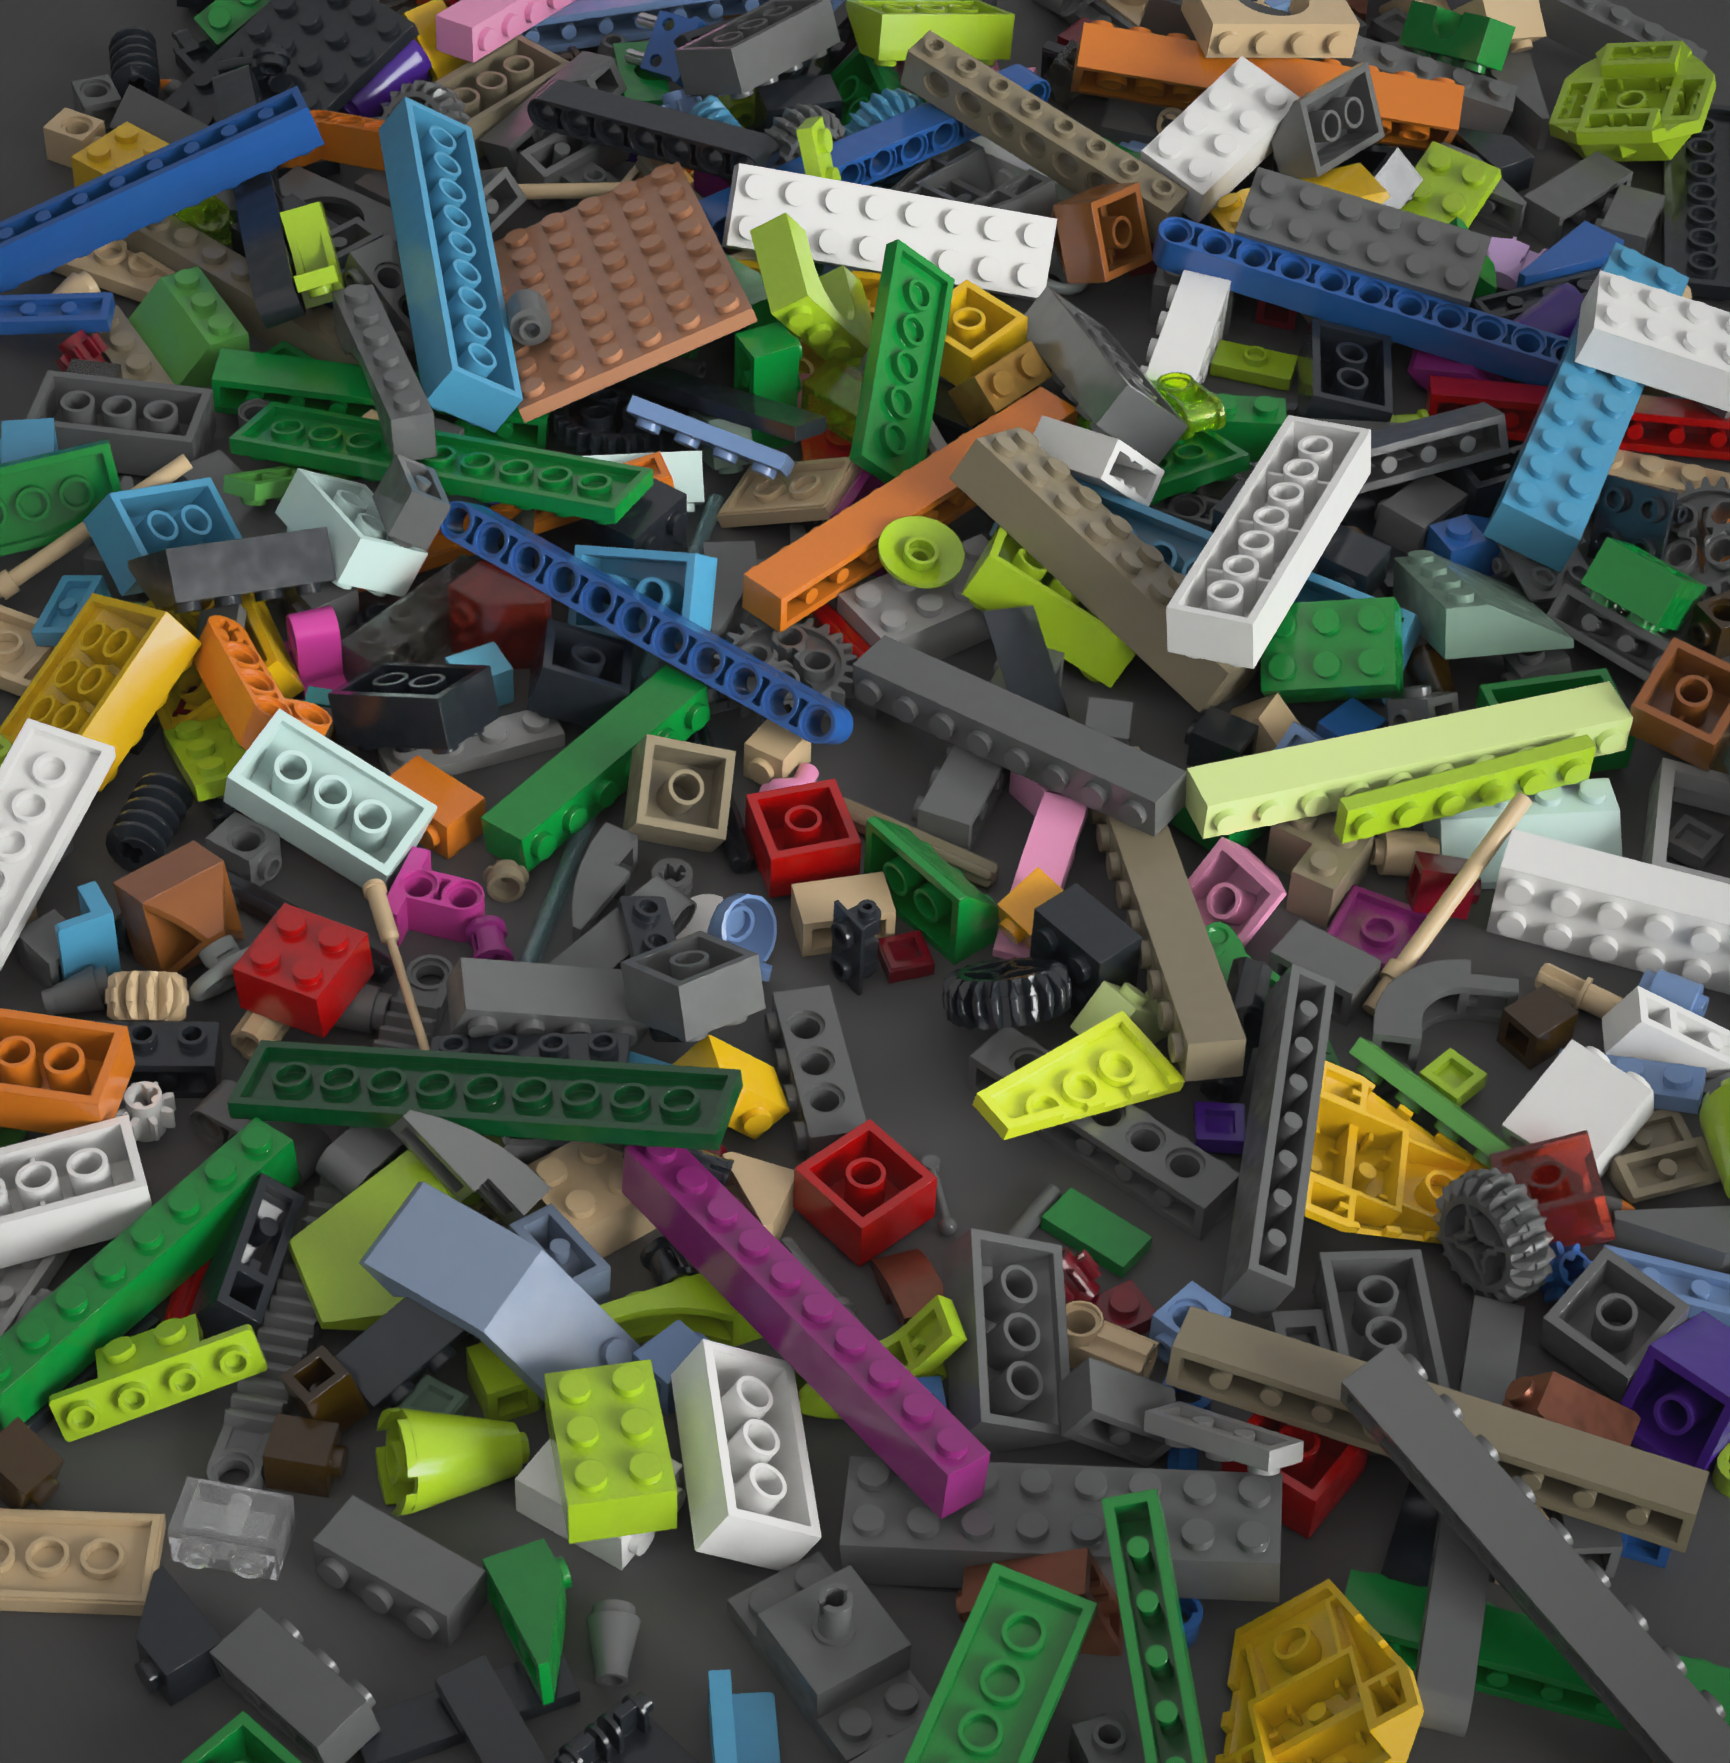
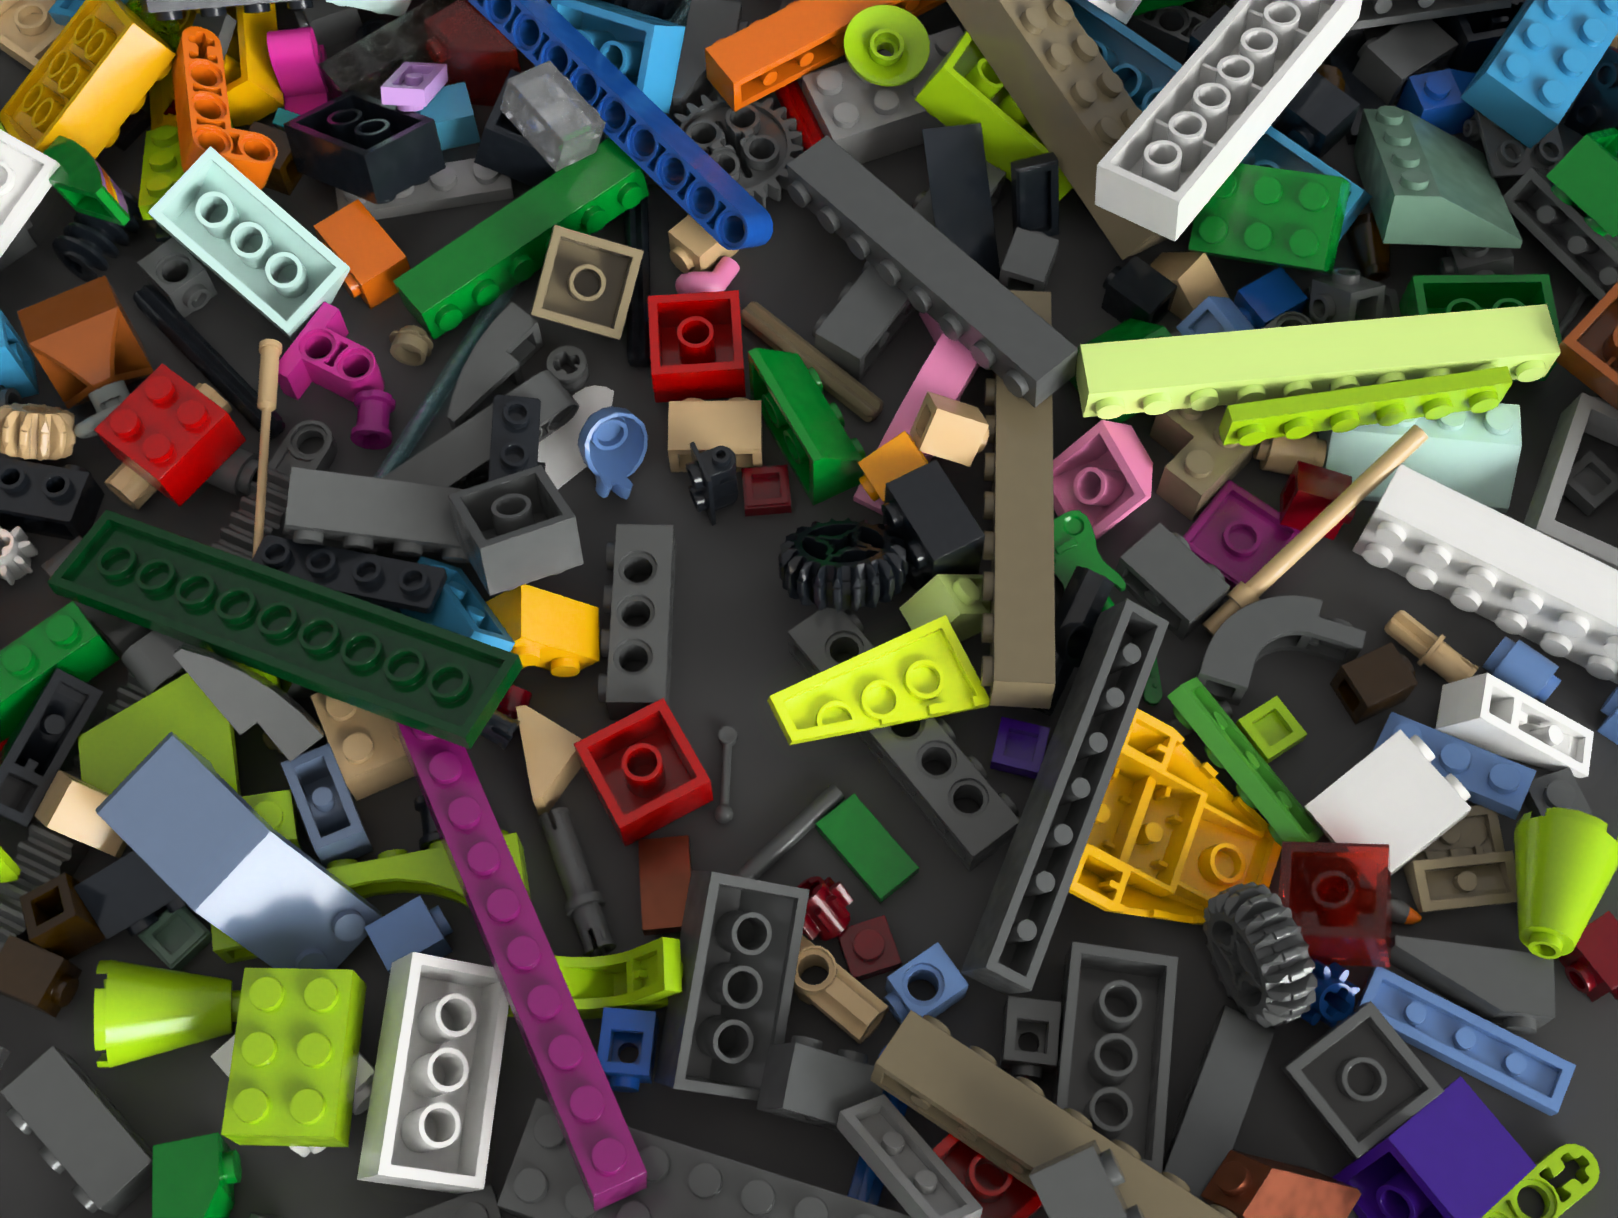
camera: 15 degrees right, 20 degrees up
none -> tan slope [34,770,127,858]
none -> green slope [43,135,130,226]
none -> lavender plate [380,62,448,112]
none -> clear brick [500,60,606,172]
none -> tan brick [910,391,989,467]
none -> black tile [1011,152,1059,237]

